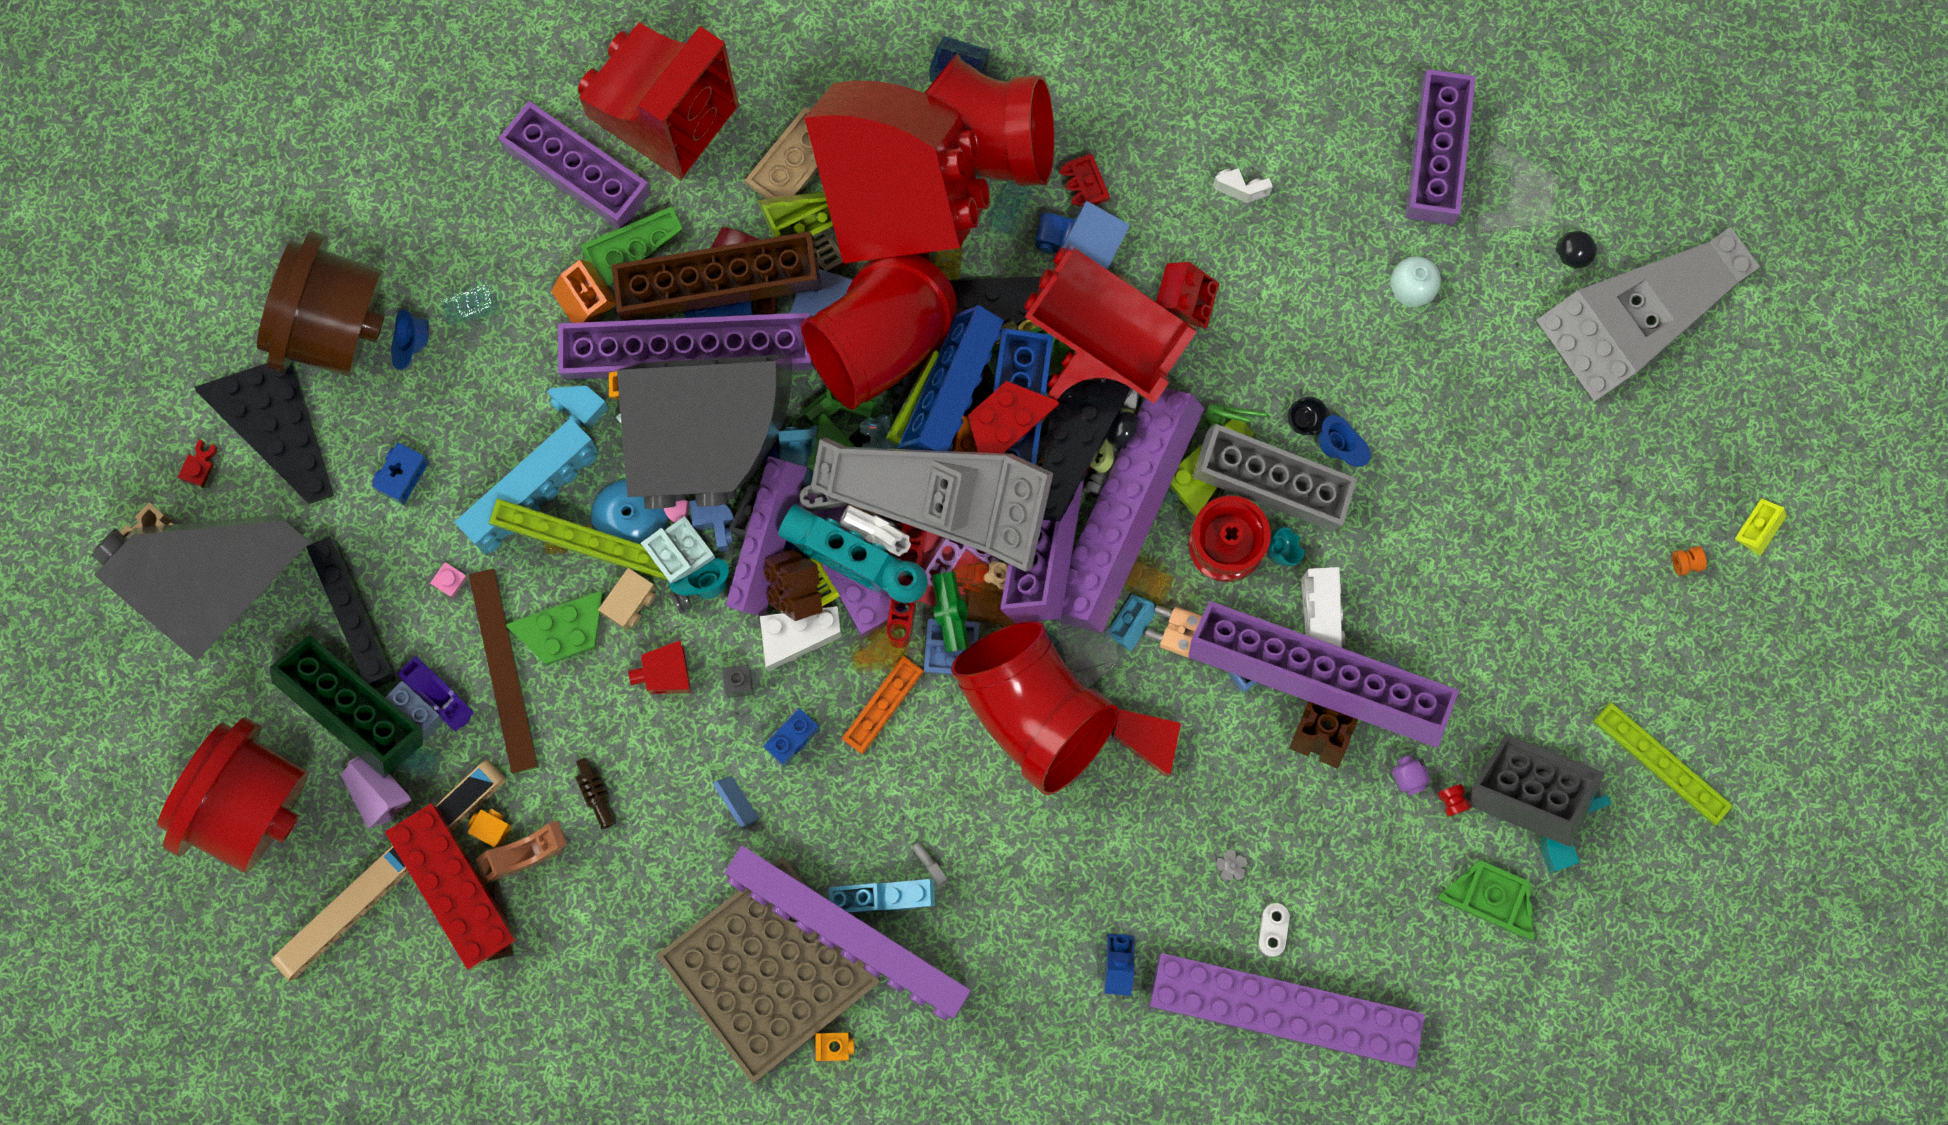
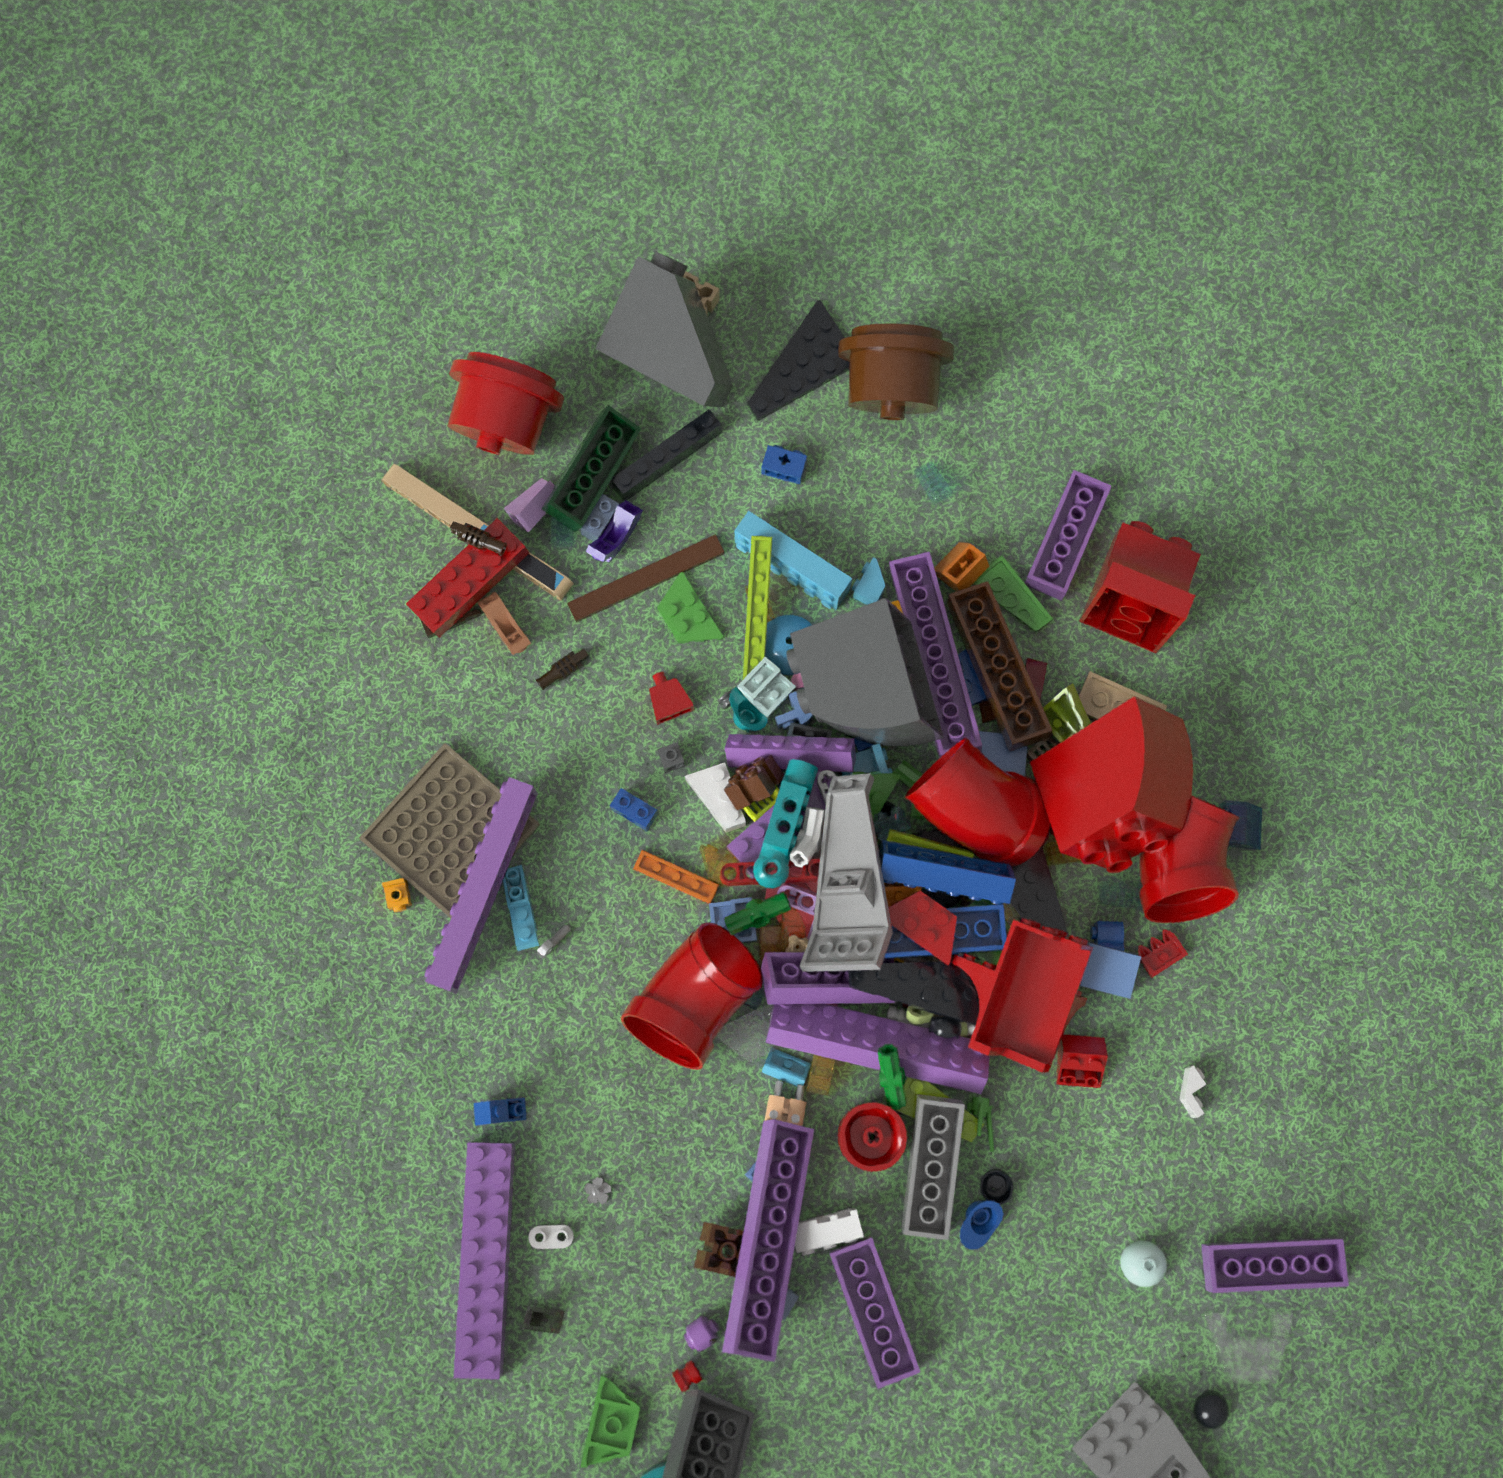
camera: 80 degrees right, 0 degrees up
red plate [178,440,217,488] -> none
blue piece [391,310,429,370] -> none
bright pink plate [430,562,468,598] -> none
light orange brick [467,808,512,848] -> none
tan brick [598,568,657,631] -> none
medium blue slope [714,776,759,829] -> none
red slope [1113,709,1181,777] -> none
teal hair [1267,527,1305,566] -> none
none -> dark brown hinge [450,521,507,556]
none -> clear smoke slope [522,1302,565,1334]
none -> medium lavender brick [829,1236,921,1389]
none -> green piece [877,1044,907,1110]

